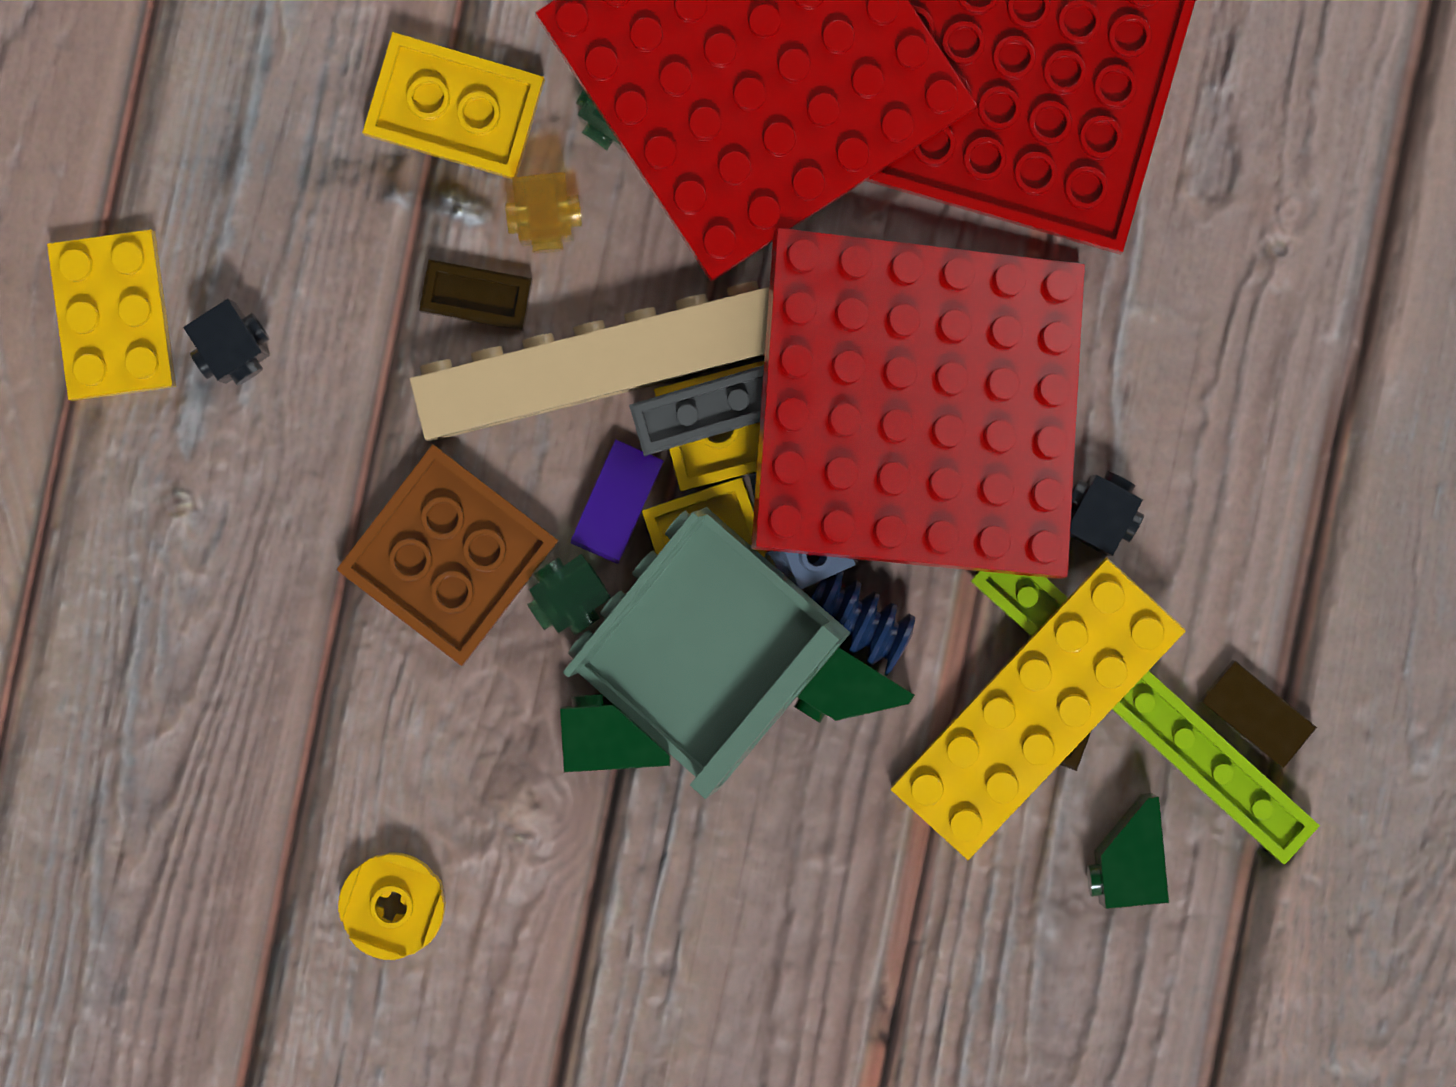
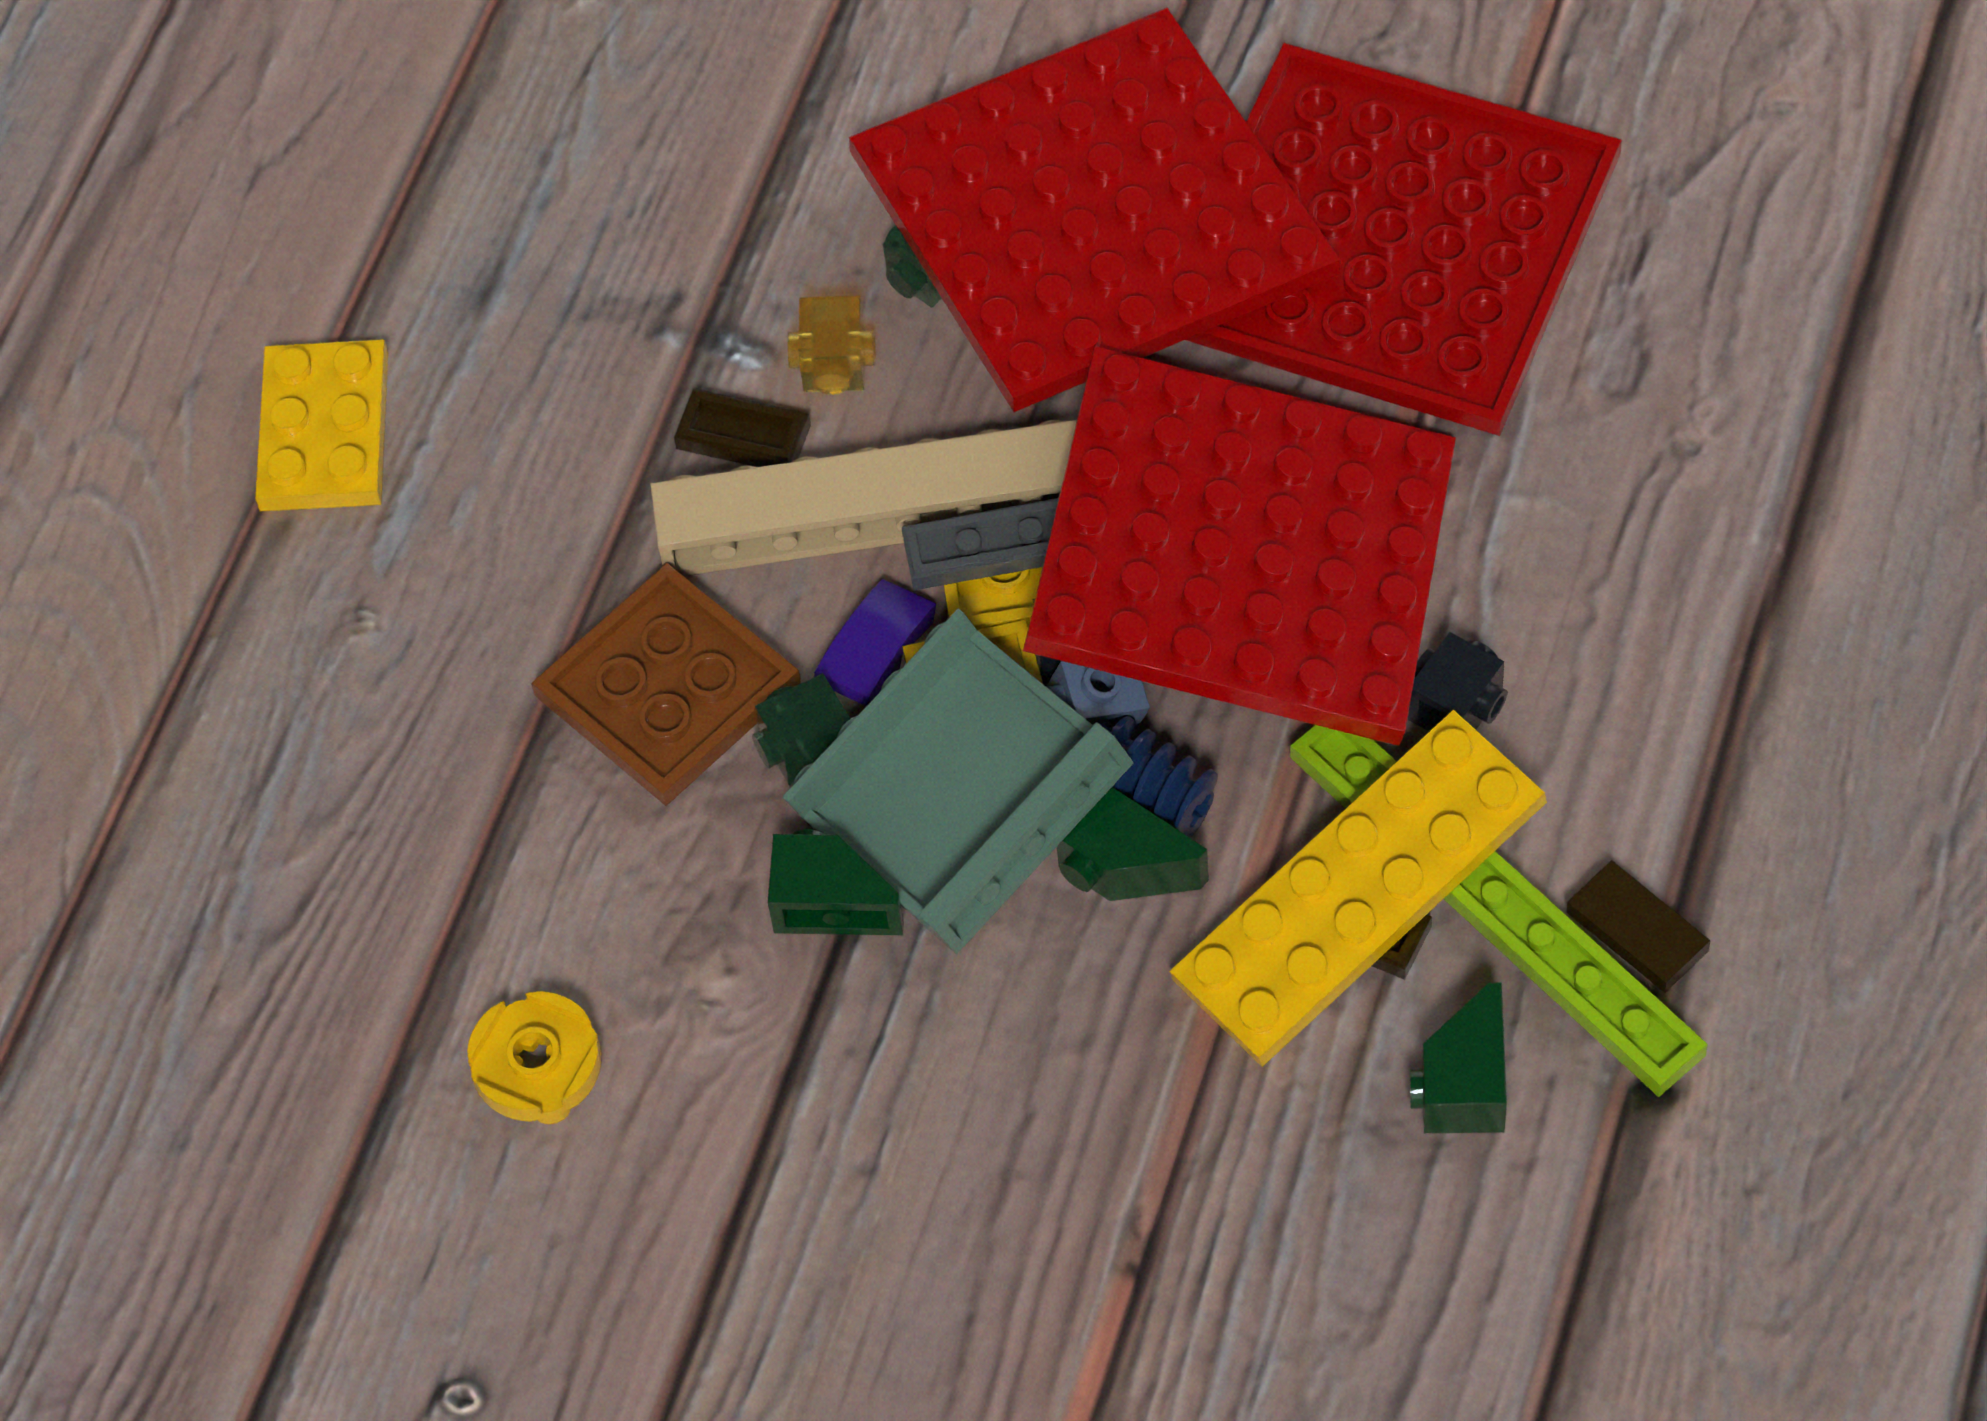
camera: 10 degrees right, 30 degrees down
black brick [183,298,270,386] -> none
yellow plate [362,32,545,180] -> none

